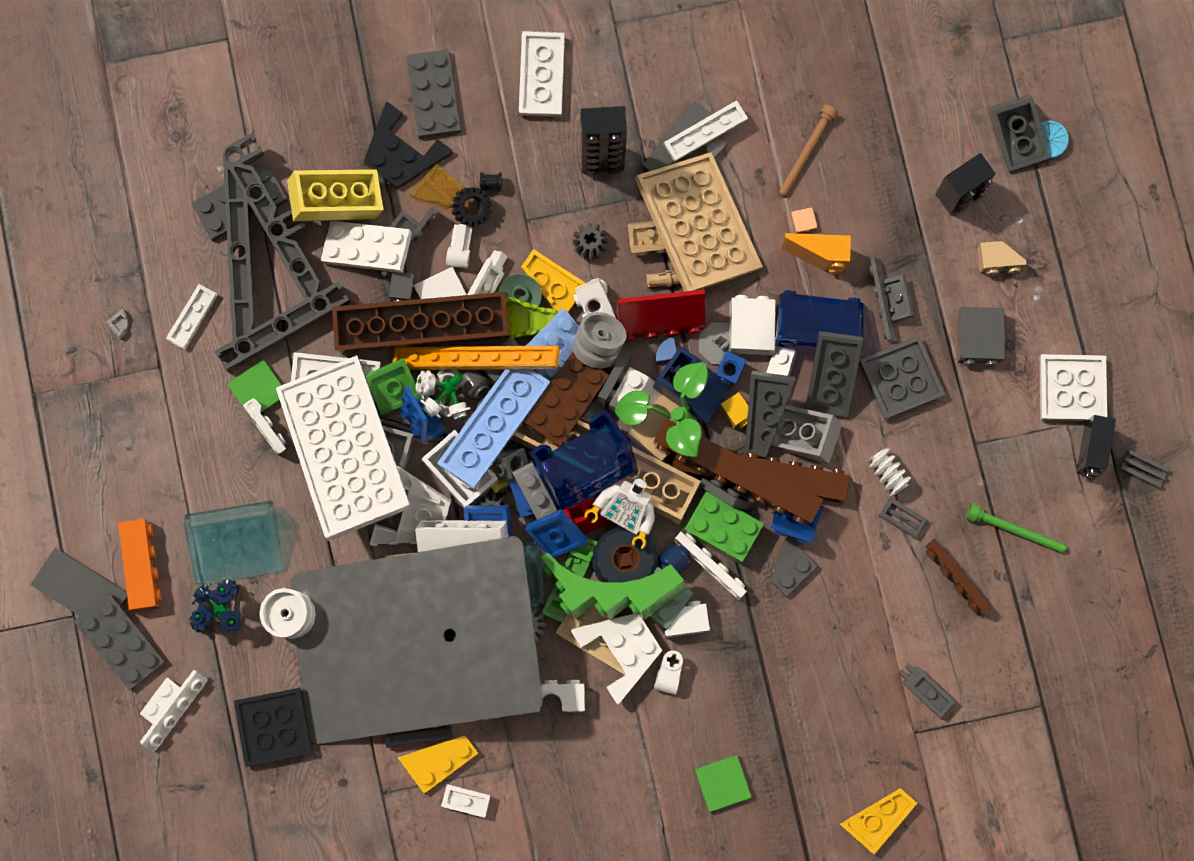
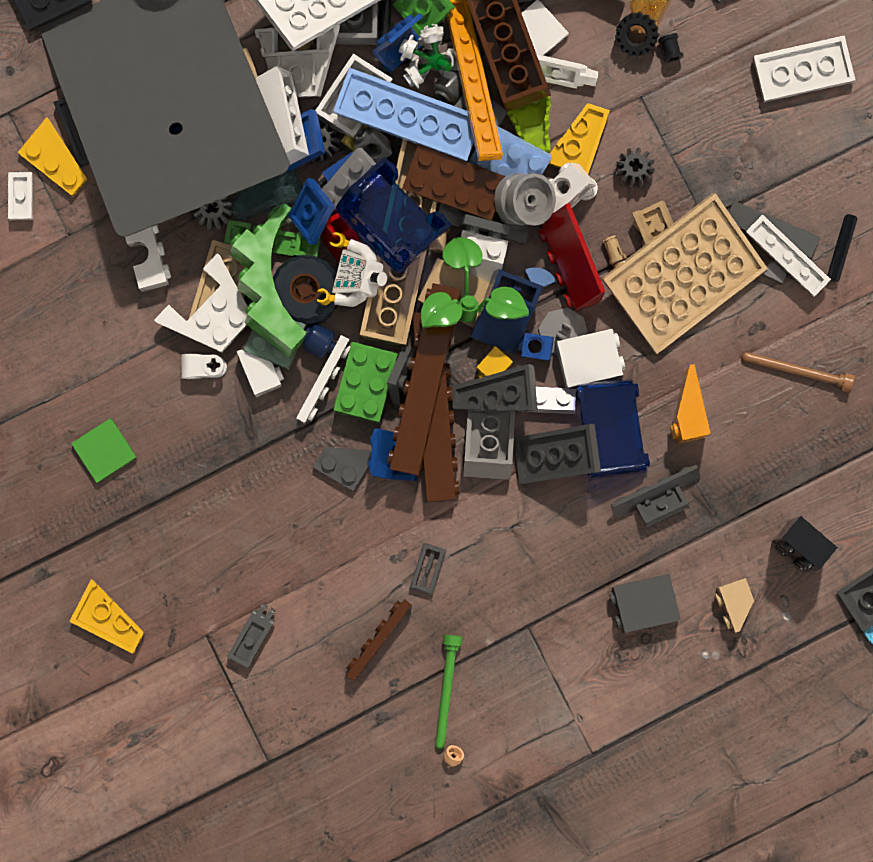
camera: 80 degrees right, 5 degrees up
white piece [446,224,473,269] -> none
sand green dish [499,273,542,306] -> none
black brick [580,106,627,175] -> none
light nougat tile [791,207,817,234] -> none
dark grey plate [859,336,945,420] -> none
white piece [866,448,911,498] -> none
white plate [1039,354,1107,421] -> none
black brick [1076,415,1116,479] -> none
dark grey tile [1119,449,1170,489] -> none
none -> light nougat hinge [443,745,464,767]
none -> black axle [827,214,858,282]

